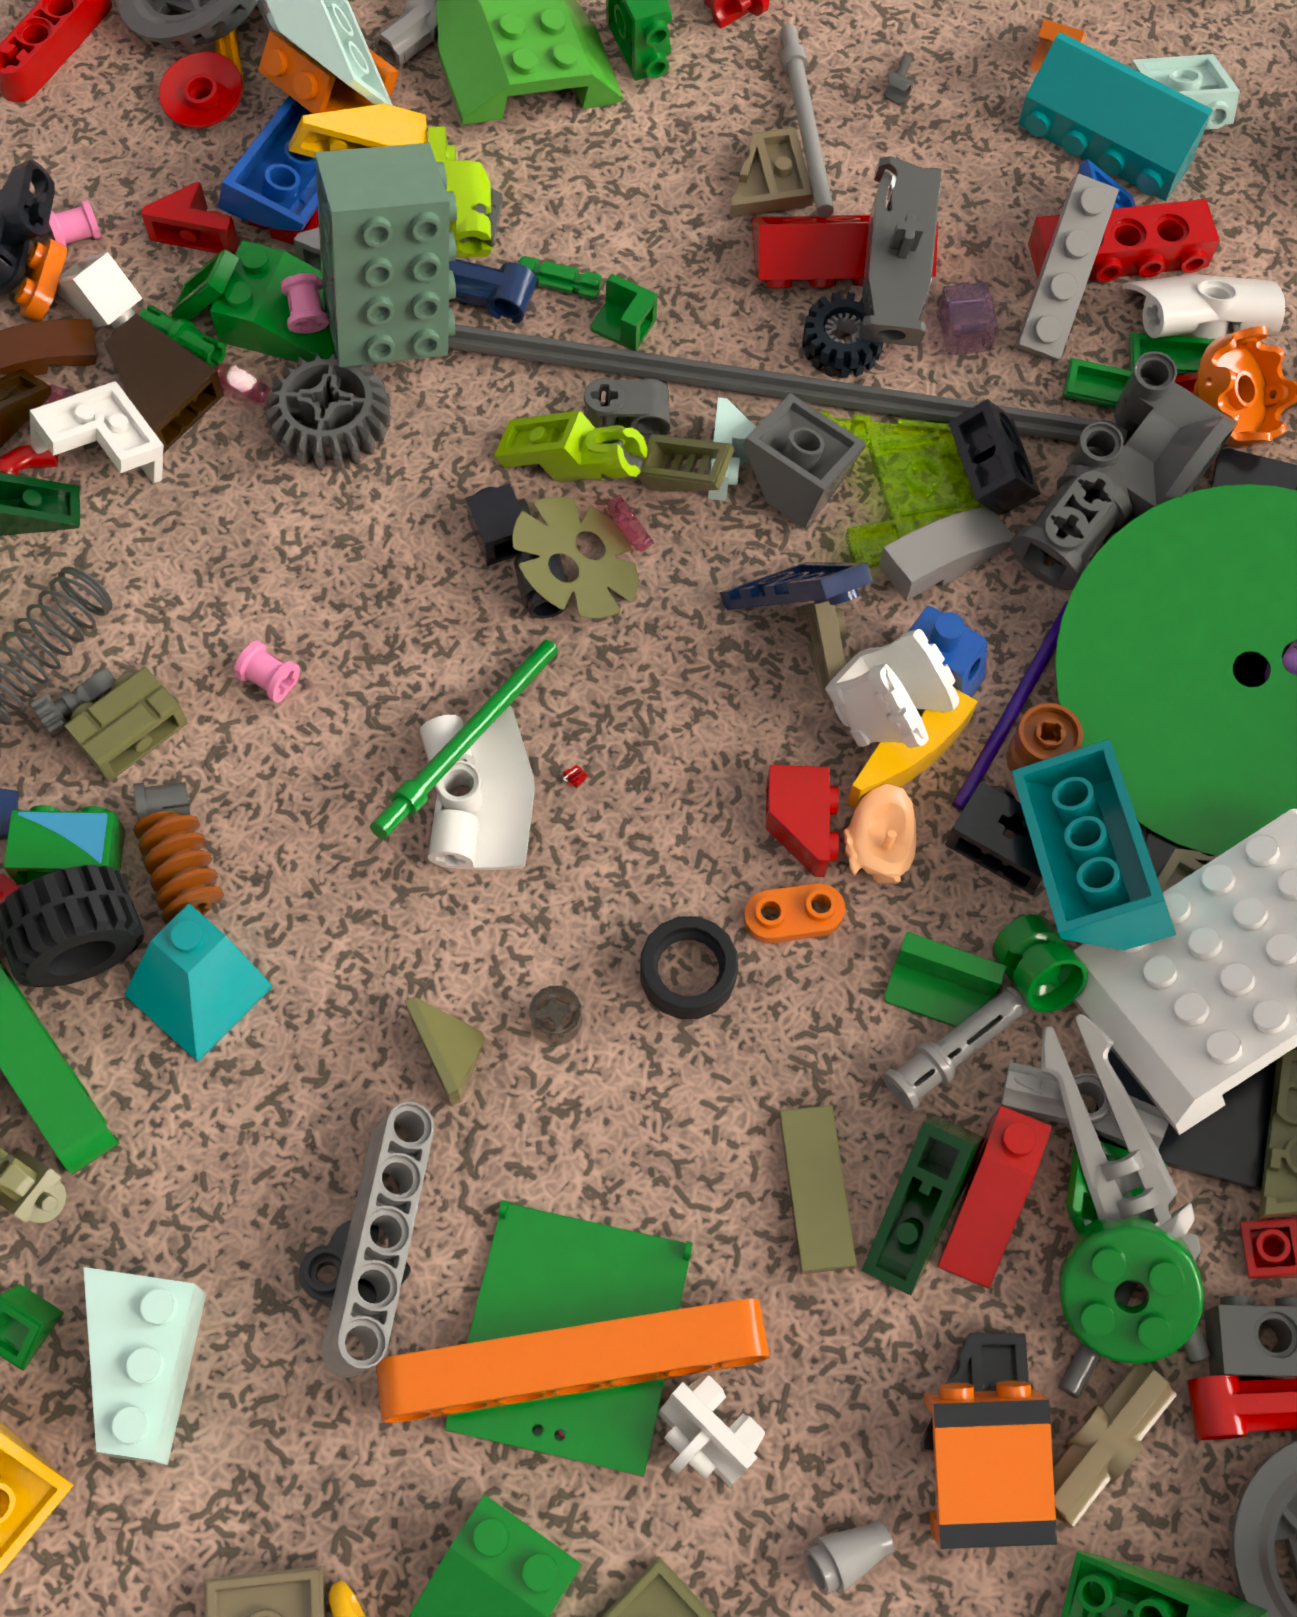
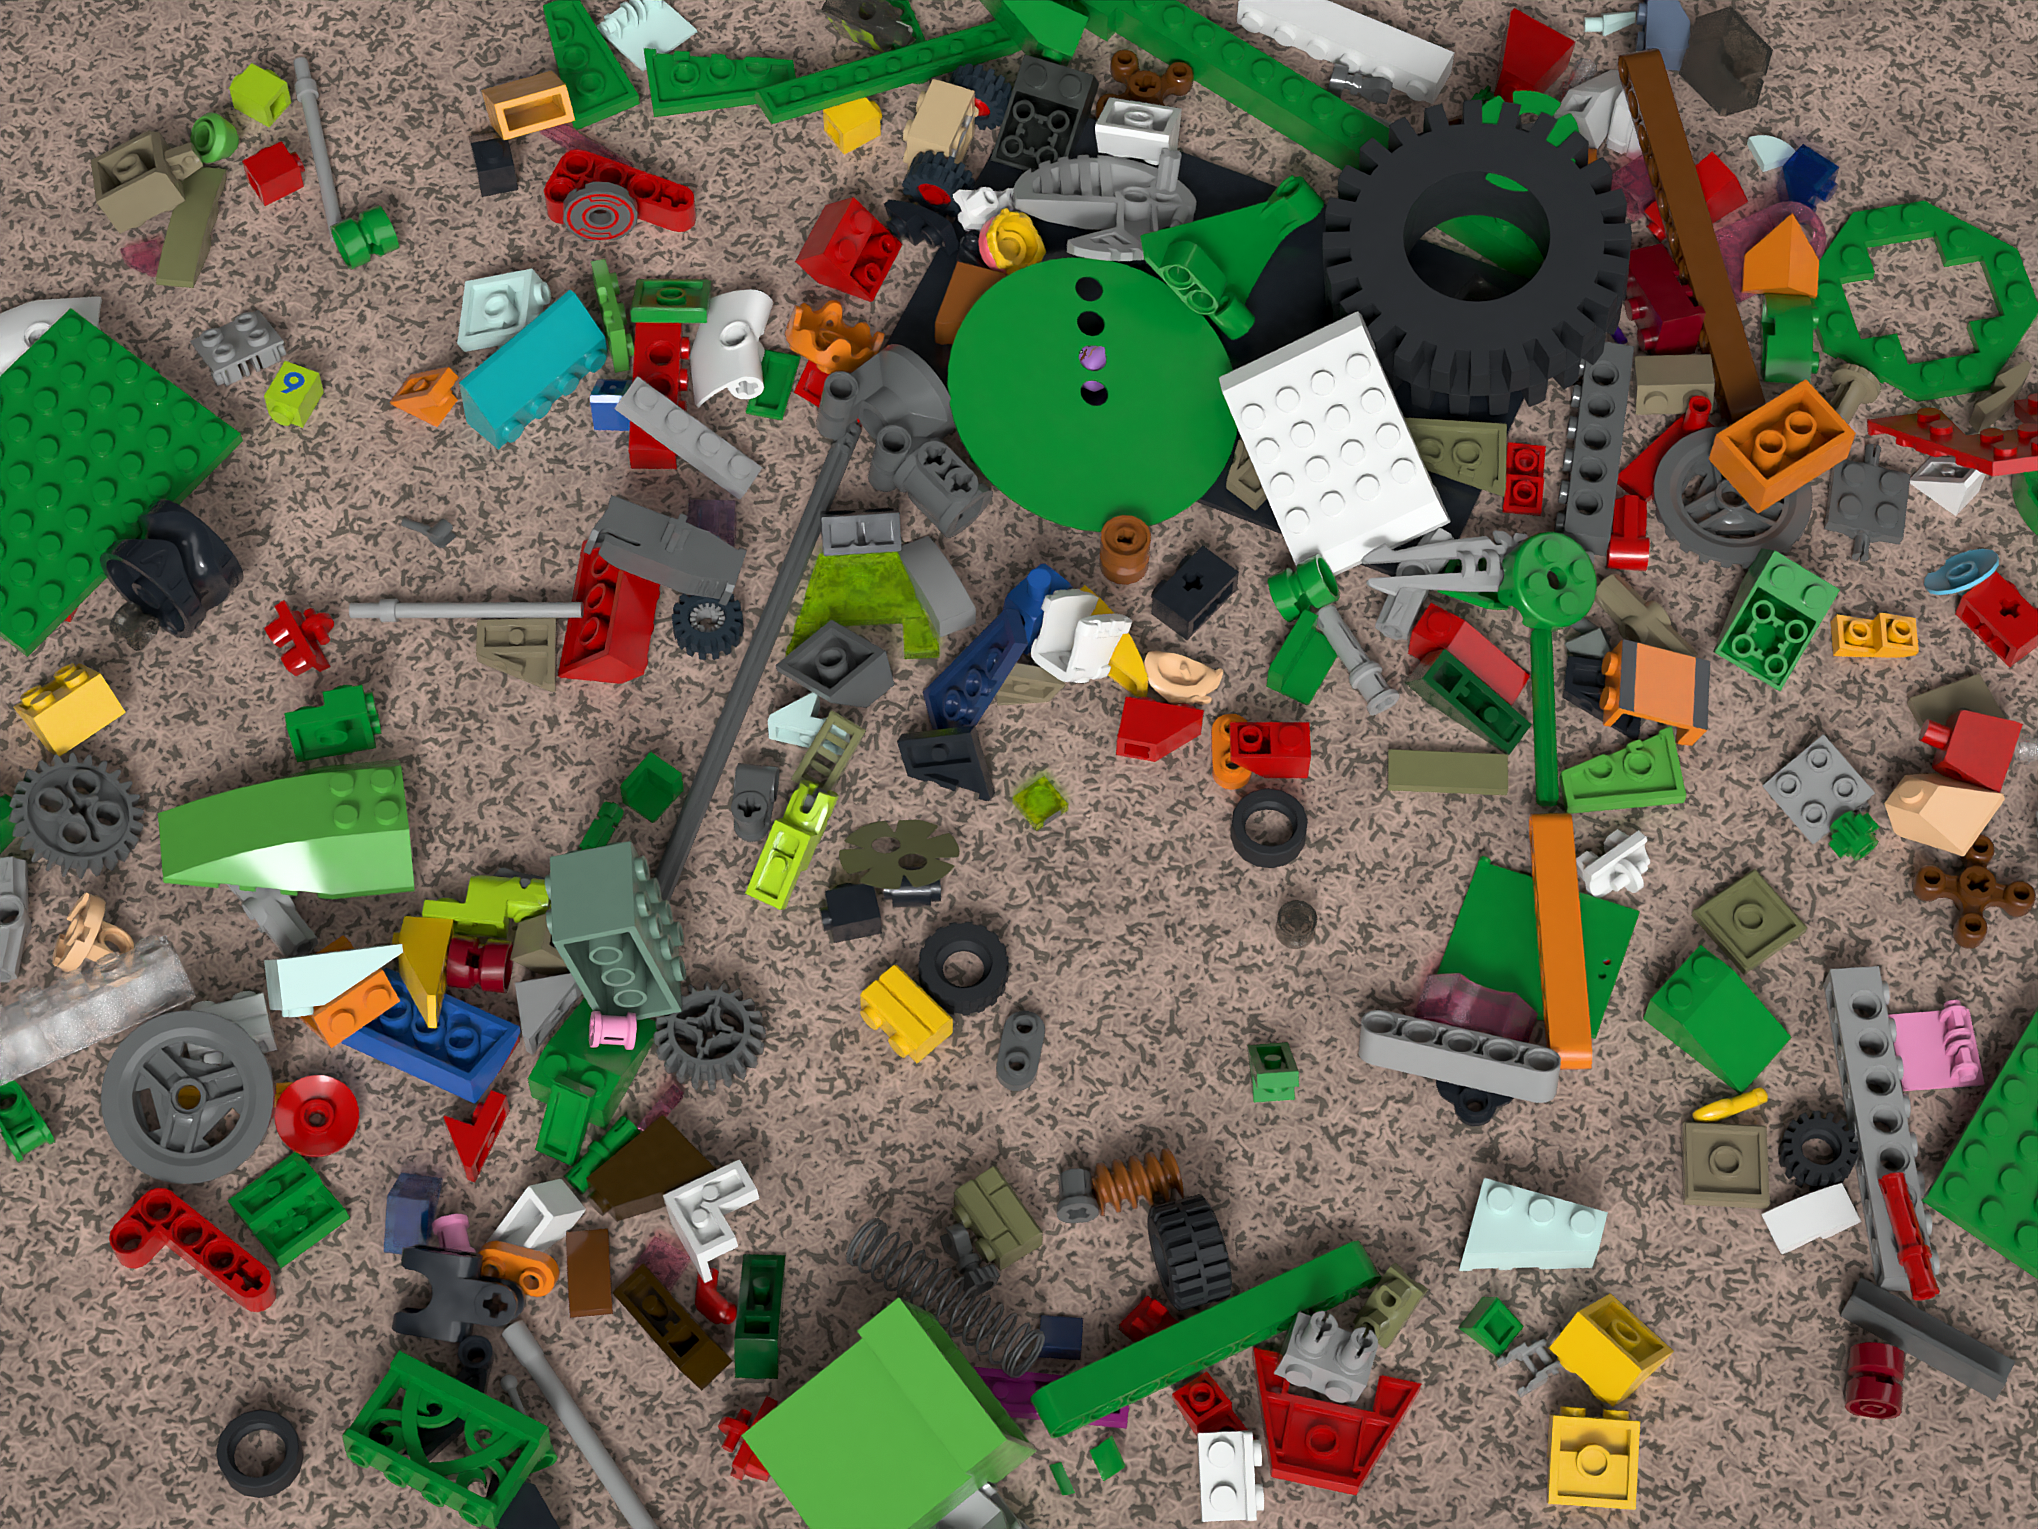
camera: 80 degrees left, 5 degrees down
green brick [3,805,125,885] -> none
teal slope [124,903,273,1062] -> none
bright pink bush [234,640,300,702] -> none
green bar [370,640,558,839] -> none
olive slope [405,997,485,1106] -> none
white panel [419,706,535,870] -> none
red piece [563,764,589,788] -> none
clear pink tile [607,494,654,552] -> none
light grey cone [804,1520,895,1595] -> none
dark purple axle [952,601,1068,811] -> none
teal slope [1011,739,1176,951] -> none
green tile [1062,358,1132,409] -> none
none -> green slope [227,1152,350,1269]
none -> clear blue slope [384,1173,443,1255]
none -> bright green wing [591,259,634,373]
none -> green tile [631,279,712,323]
none -> yellow brick [860,964,953,1063]
none -> black wing [897,725,995,801]
none -> black tyre [918,921,1009,1016]
none -> dark grey plate [996,1011,1045,1091]
none -> clear neon green plate [1012,776,1069,831]
none -> red slope [1229,722,1311,778]
none -> green slope [1247,1042,1299,1103]
none -> clear pink brick [1413,973,1538,1043]
none -> green axle [1530,629,1559,807]
none -> bright green wing [1559,726,1686,814]
none -> pearl dark grey tile [1564,626,1613,661]

